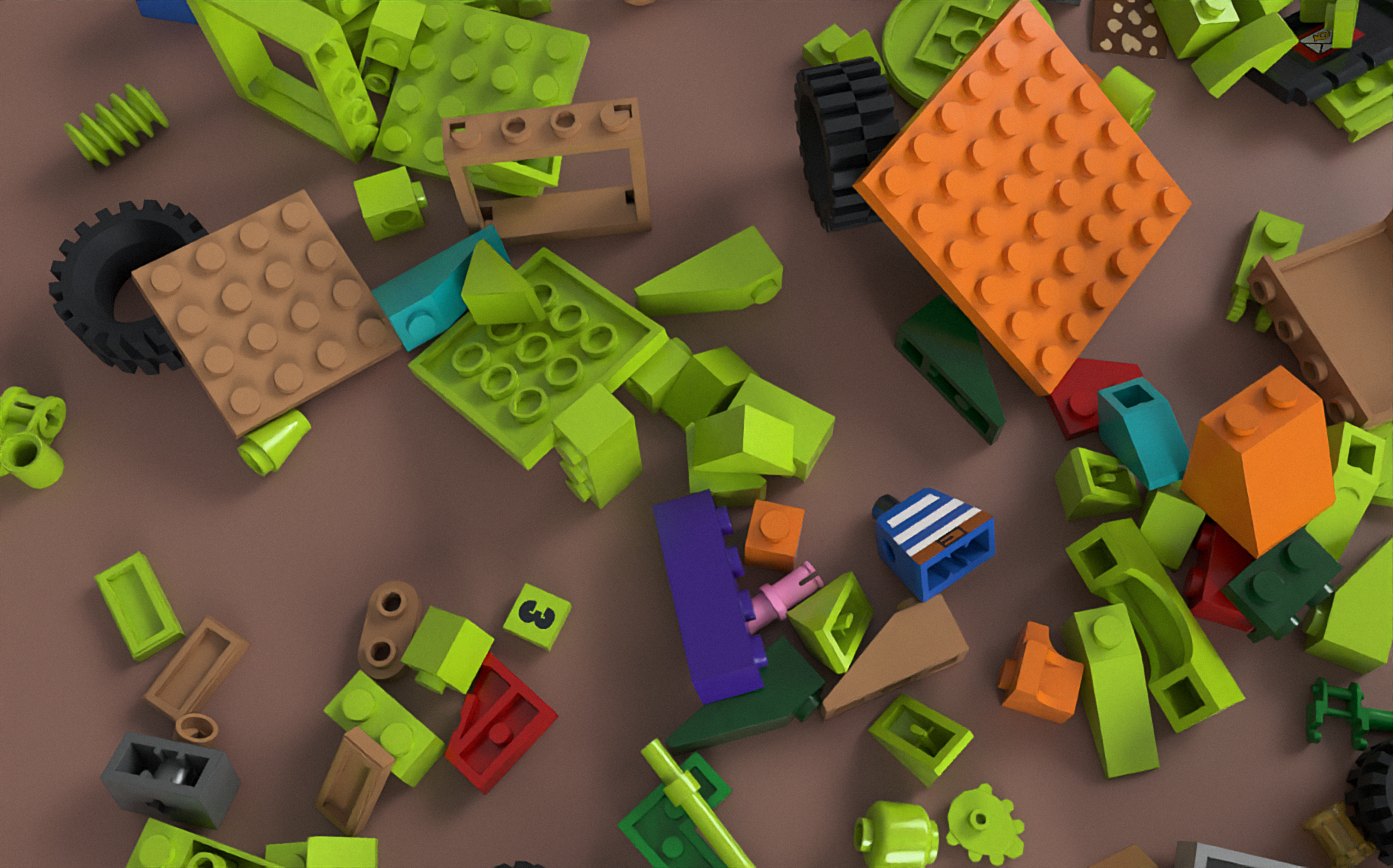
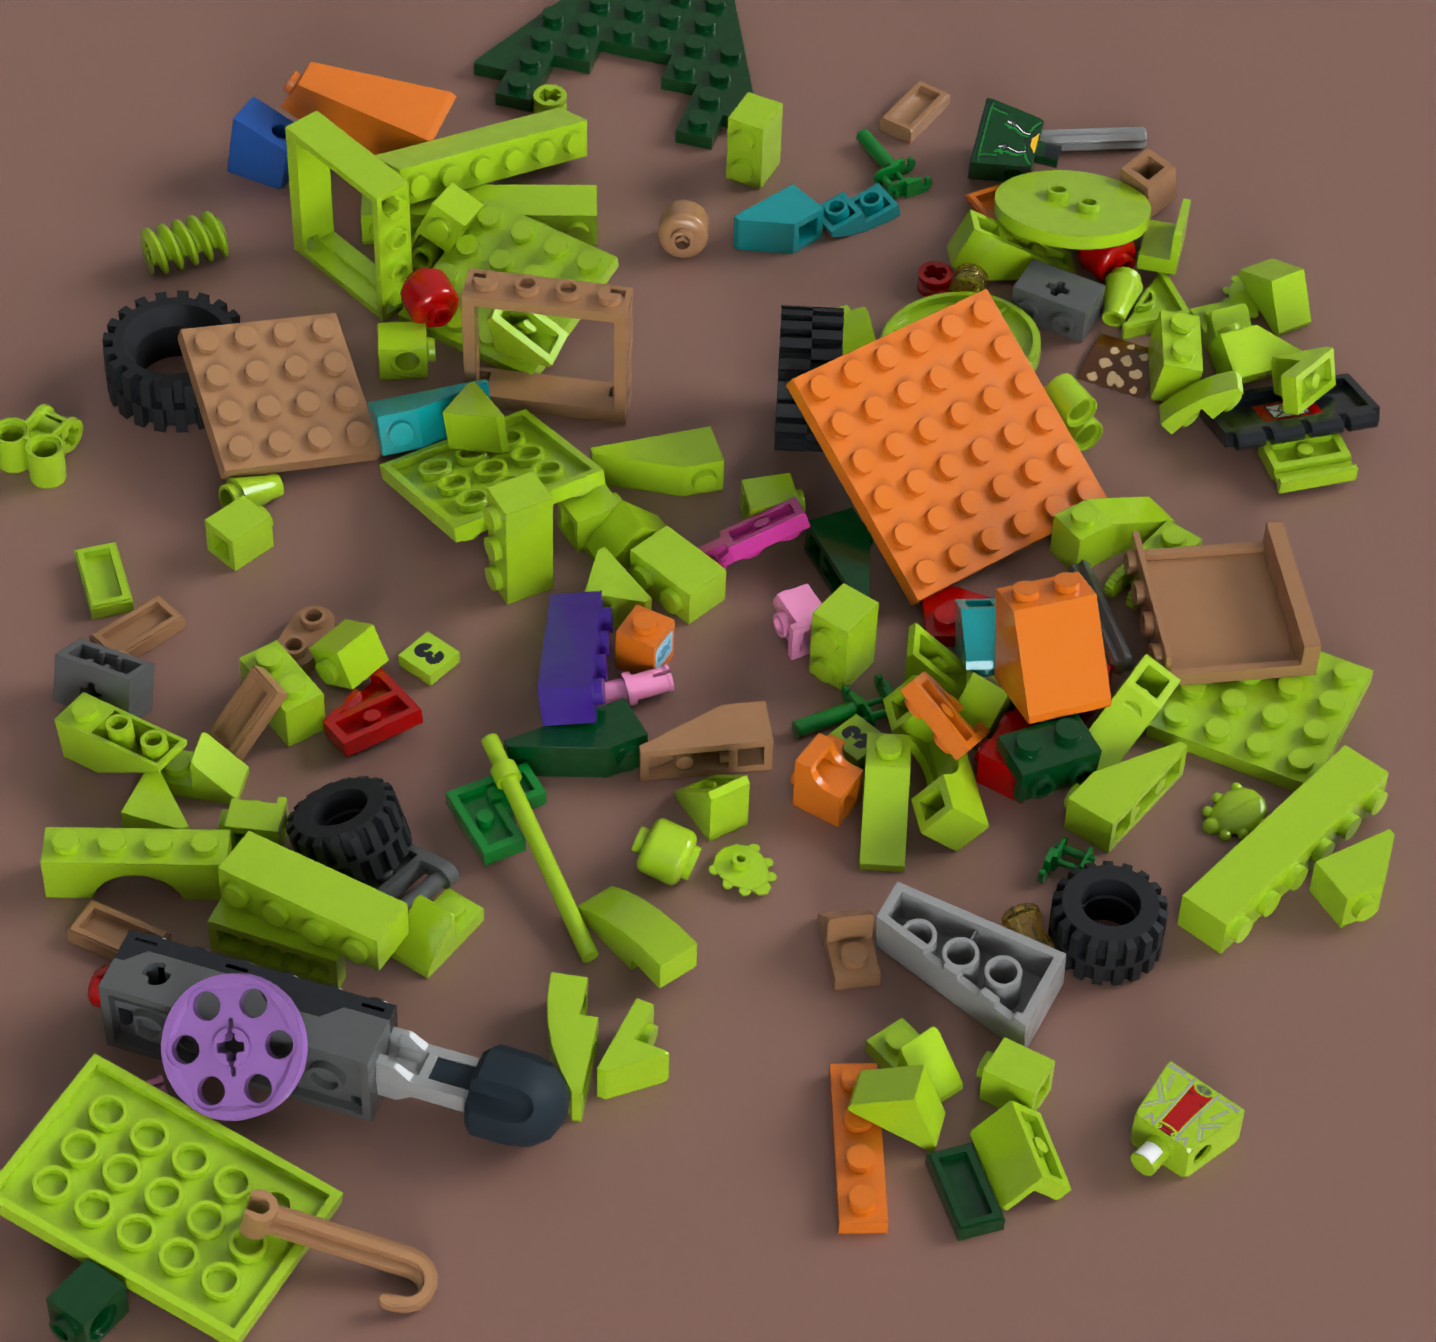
camera: 10 degrees right, 20 degrees down
lime slope [692,404,794,476] -> none
lime slope [786,571,875,674] -> none
torso [872,488,995,603] -> none
none -> lime brick [205,495,274,571]
none -> red head [400,267,460,328]
none -> dark pink hinge [698,497,811,569]
none -> lime brick [740,473,806,520]
none -> bright pink brick [772,583,822,660]
none -> green piece [791,673,894,738]
none -> lime brick [809,583,879,690]
none -> lime tile [827,714,882,768]
none -> orange wing [900,671,991,761]
none -> lime slope [1050,496,1175,569]
none -> dark grey axle [1068,560,1135,675]

